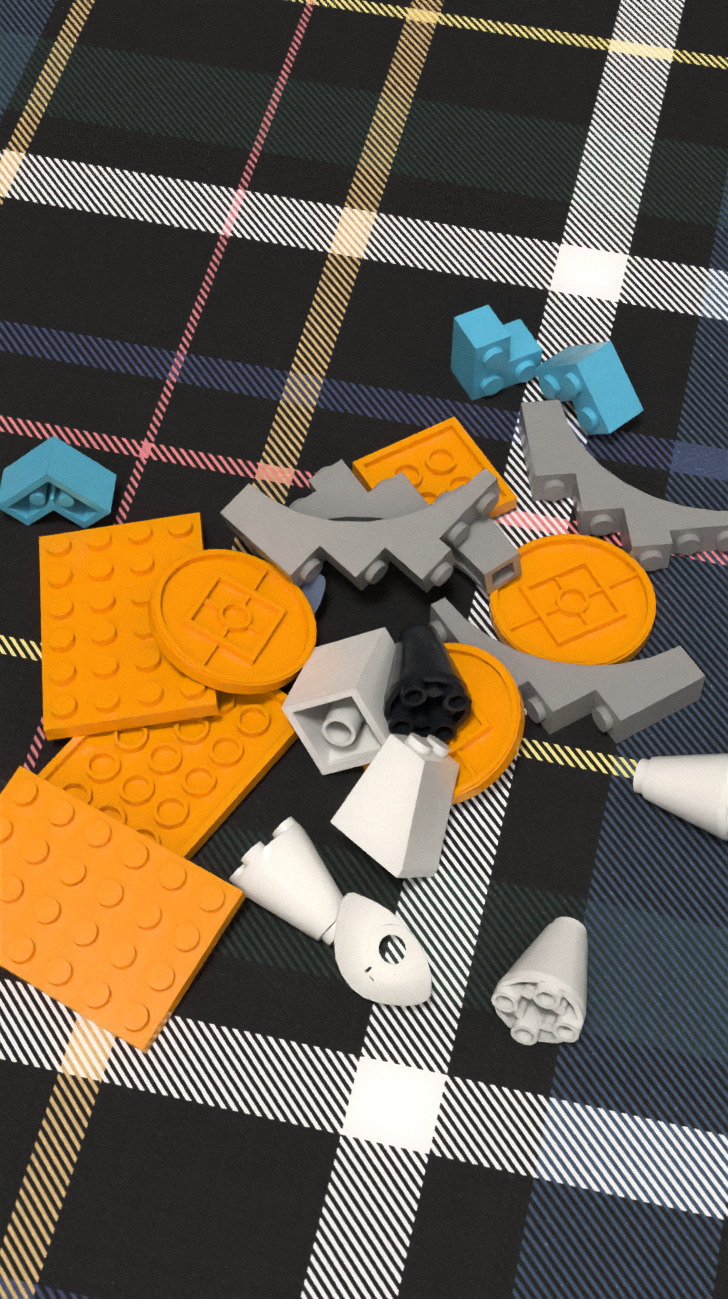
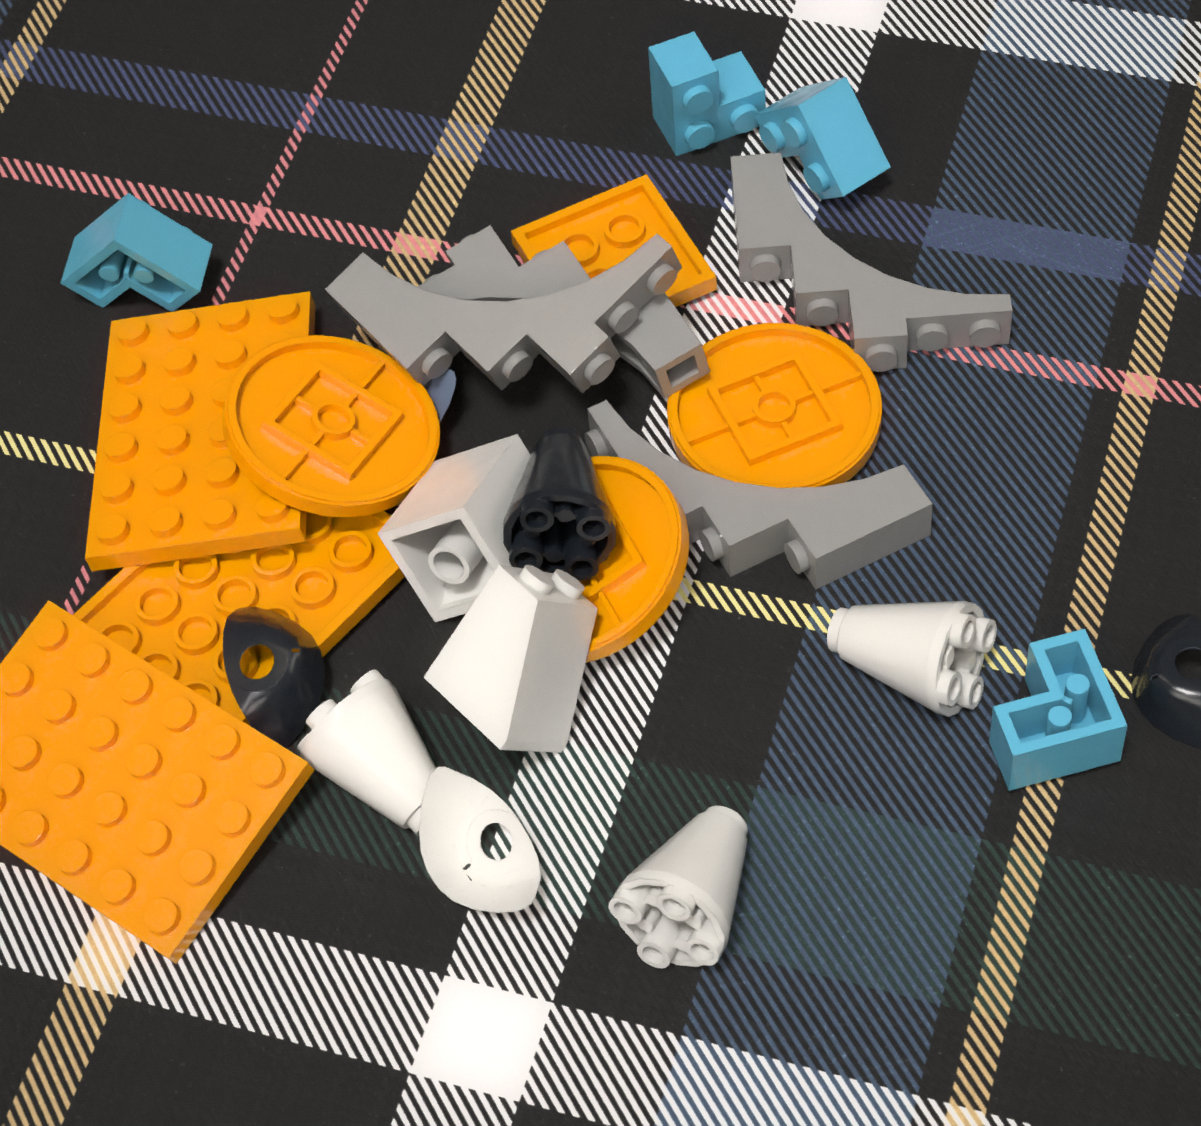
camera: 10 degrees right, 0 degrees up
none -> black piece [223,607,325,748]

